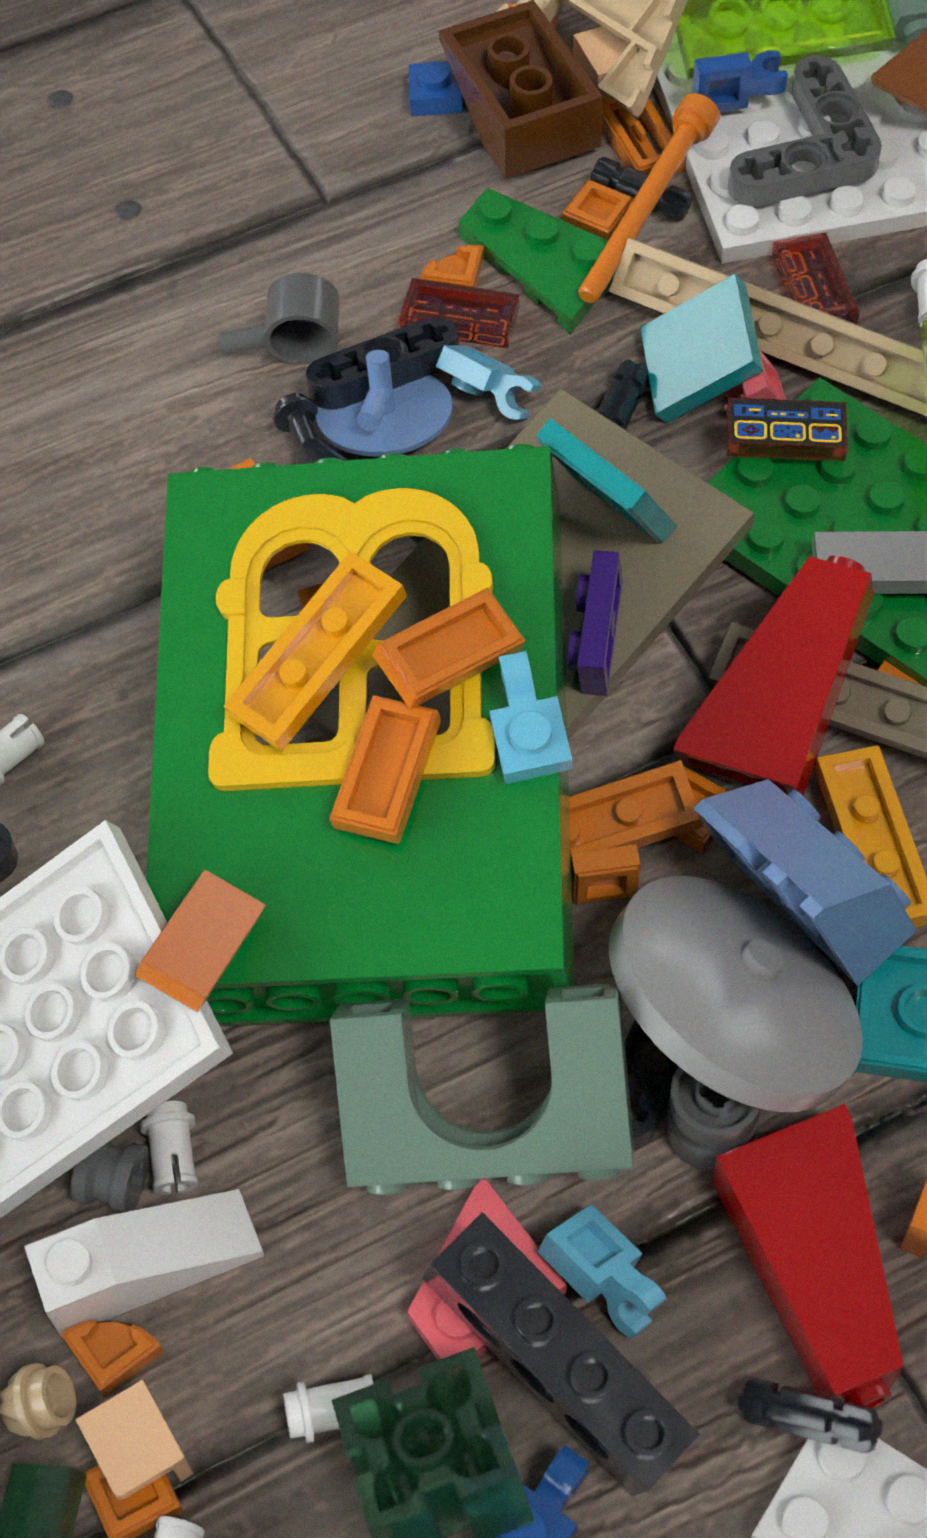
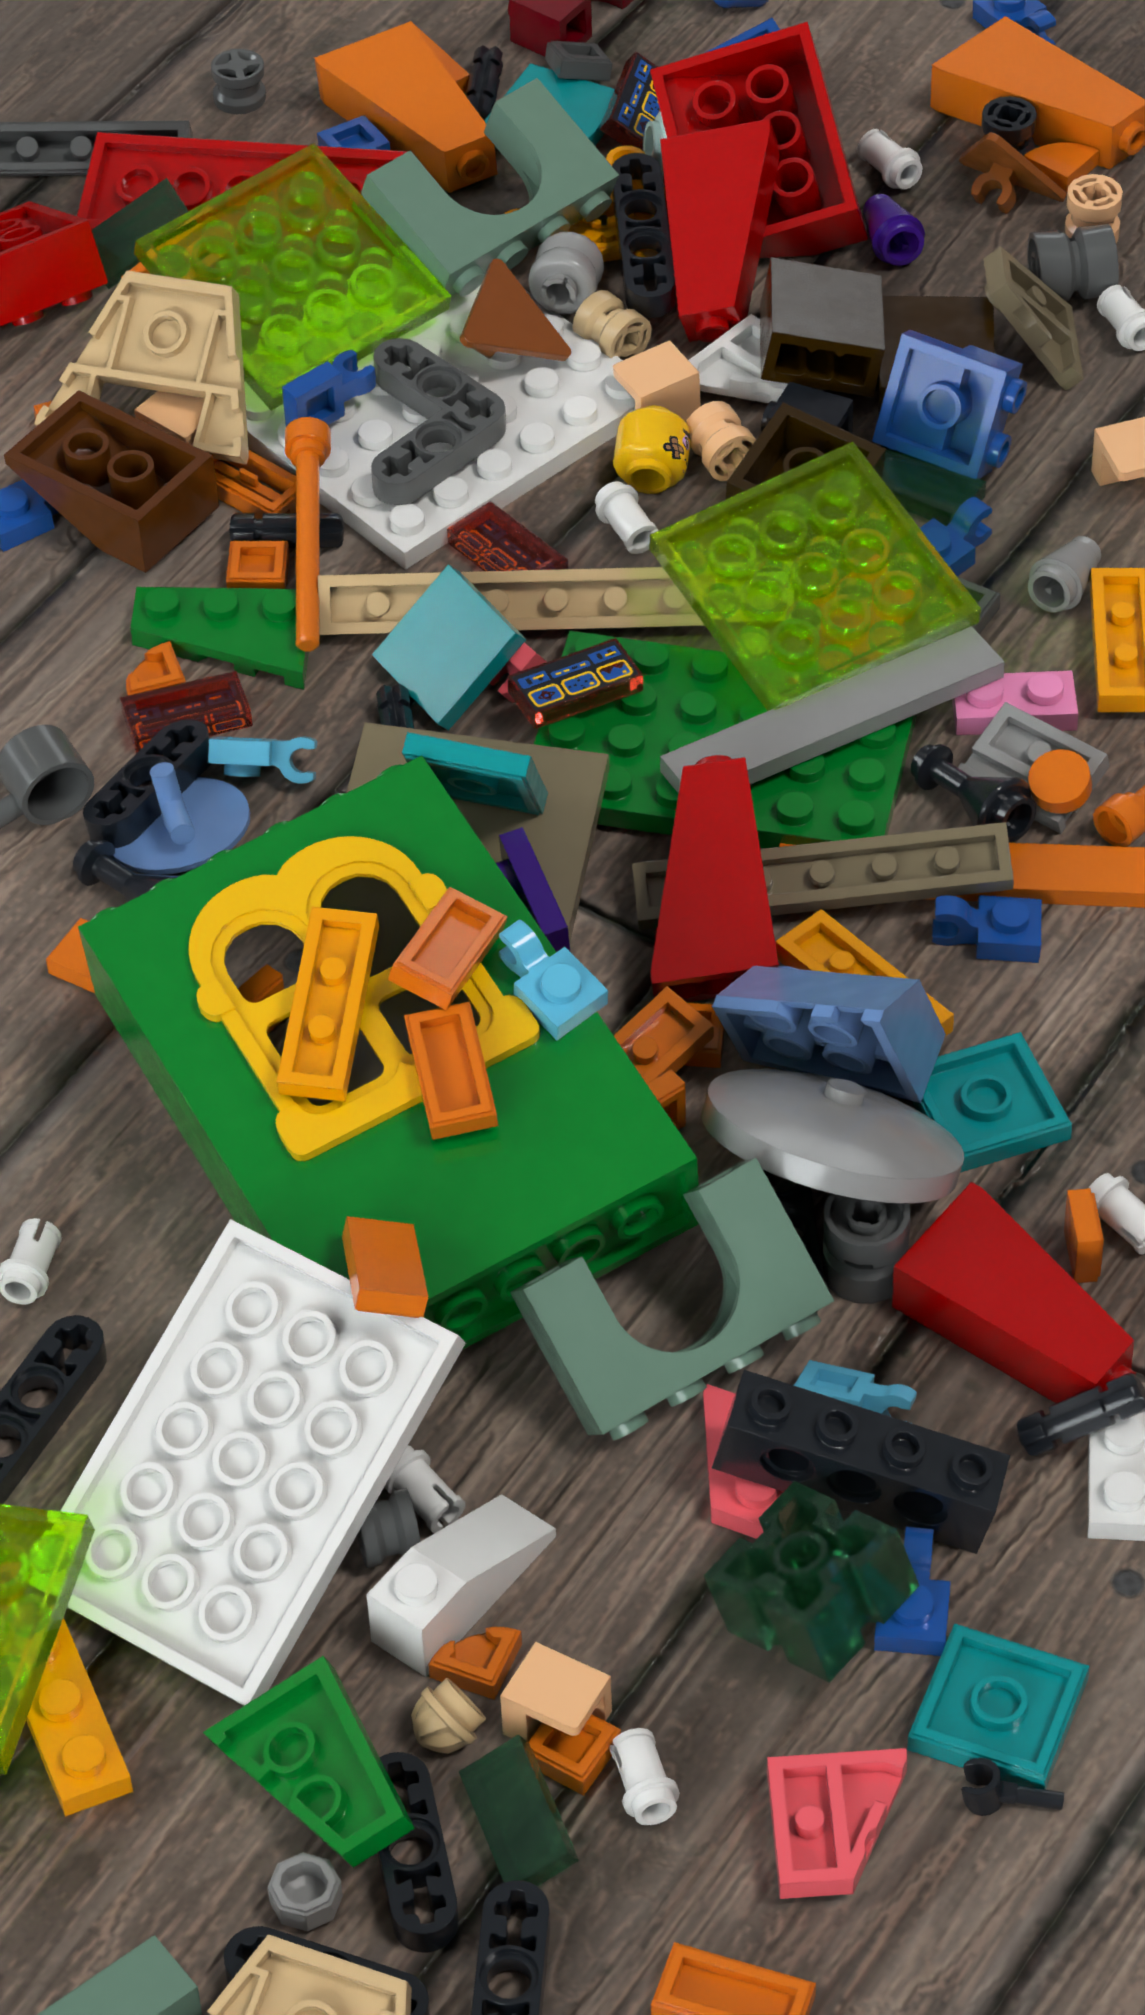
camera: 30 degrees left, 10 degrees down
white pin [283,1374,379,1443] -> none

